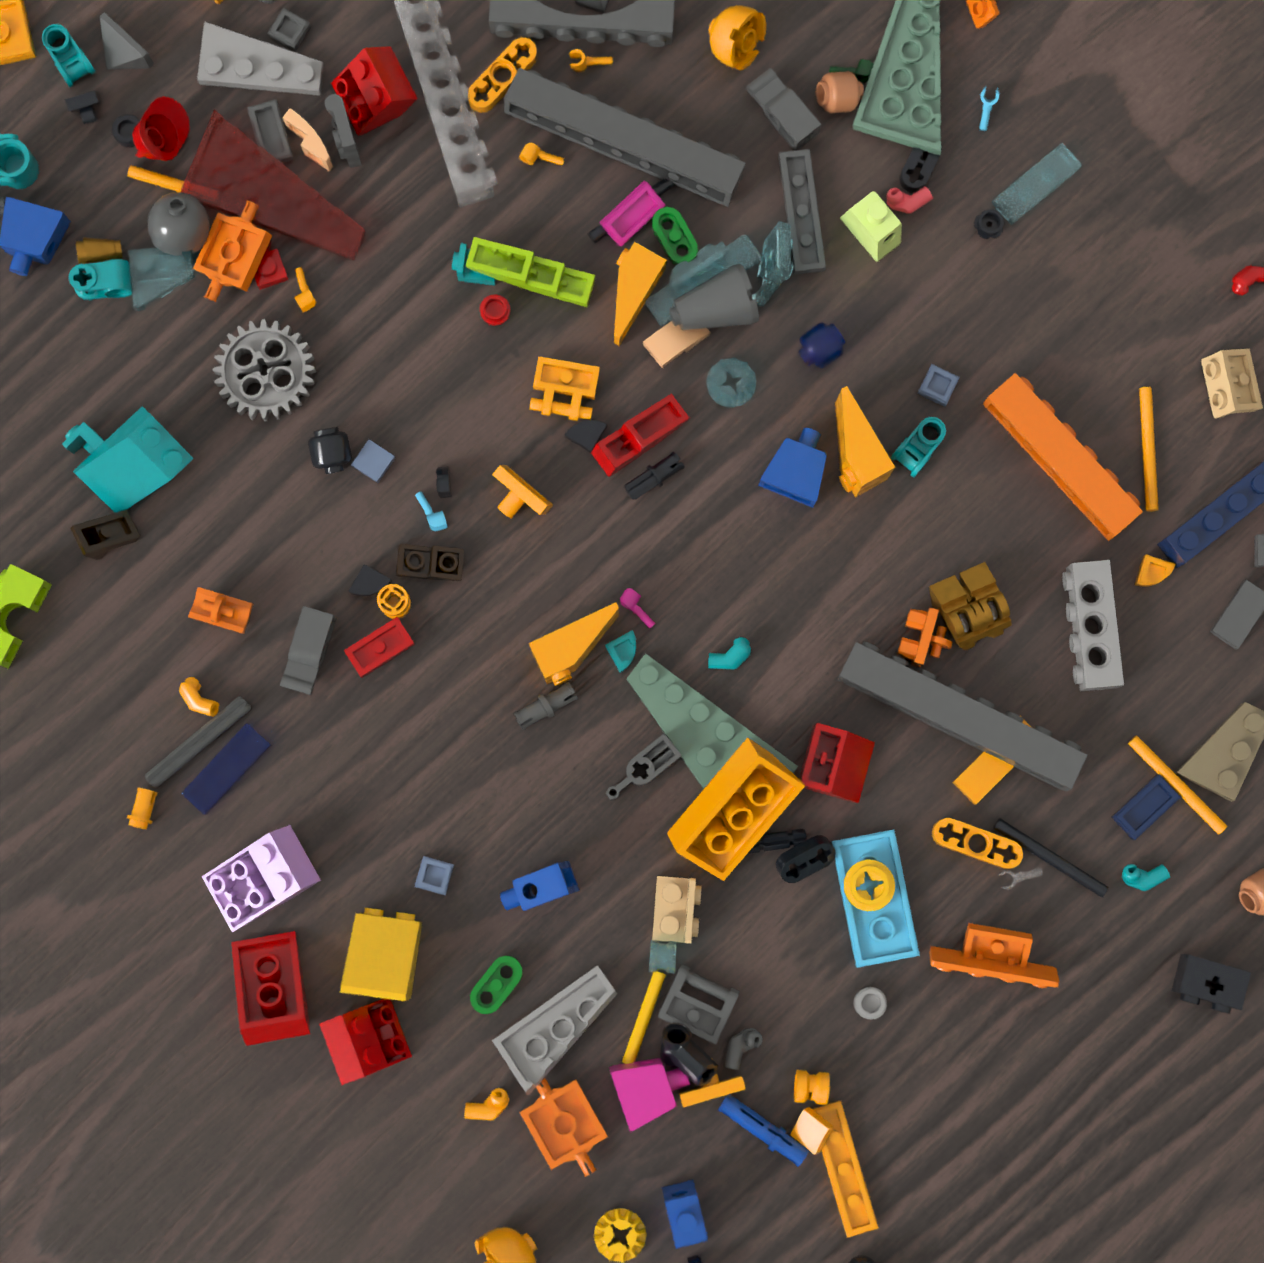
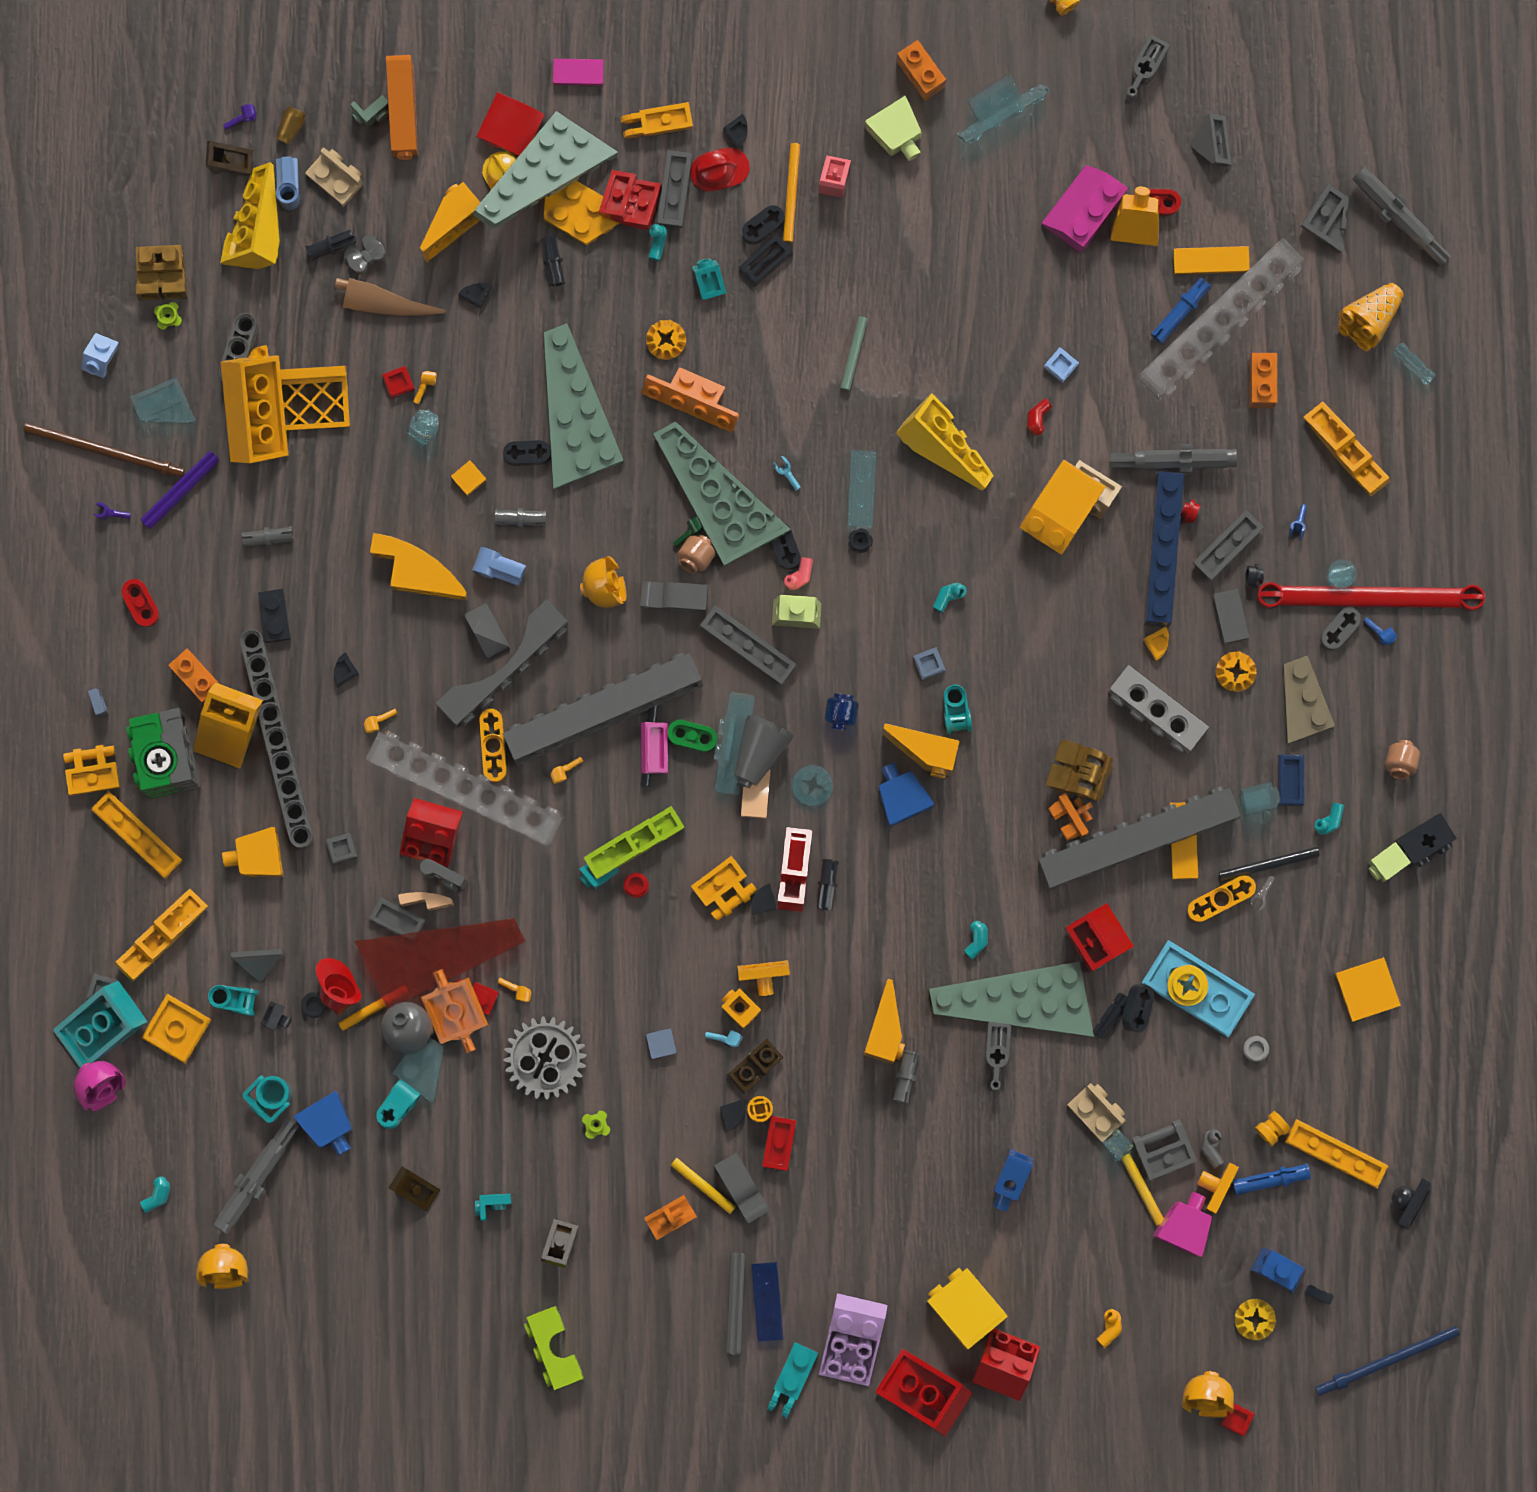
camera: 45 degrees left, 0 degrees up
teal slope [73,406,194,513] -> none
pearl gold cone [75,237,123,264] -> none
light orange pin [127,788,158,830] -> none
light orange arm [179,677,219,717] -> none
light grey wing [197,22,324,95] -> none
black head [308,427,352,474] -> none
sand blue tile [414,856,454,895] -> none
black tile [436,466,452,498] -> none
green plate [470,956,523,1014] -> none
light grey wing [492,965,617,1095] -> none
orange plate [519,1077,608,1177] -> none
light orange hand [569,49,612,73] -> none
teal tile [605,630,636,673] -> none
light orange slope [614,242,667,346] -> none
dark pink hand [620,588,655,629] -> none
black piece [660,1023,718,1087] -> none
light orange slope [667,737,805,881] -> none
clear light blue wing [752,221,793,307] -> none
tile [790,1107,834,1155] -> none
orange bracket [929,923,1060,988] -> none
orange brick [983,373,1143,541] -> none
light orange bar [1128,735,1228,835] -> none
light orange bar [1139,387,1159,511] -> none
none -> dark brown slope [388,1166,441,1211]
none -> lime plate [582,1111,610,1139]
none -> yellow bar [670,1158,736,1214]
none -> light orange brick [721,988,761,1029]
none -> teal hinge [767,1342,818,1418]
none -> sand green bar [840,316,868,391]
none -> yellow wedge [896,393,994,491]
none -> teal arm [932,583,967,613]
none -> light orange slope [1019,460,1106,555]
none -> light orange gear [1216,651,1257,692]
none -> clear light blue brick [1239,782,1280,816]
none -> light orange tile [1335,957,1401,1022]
none -> yellowish green brick [1368,842,1411,883]

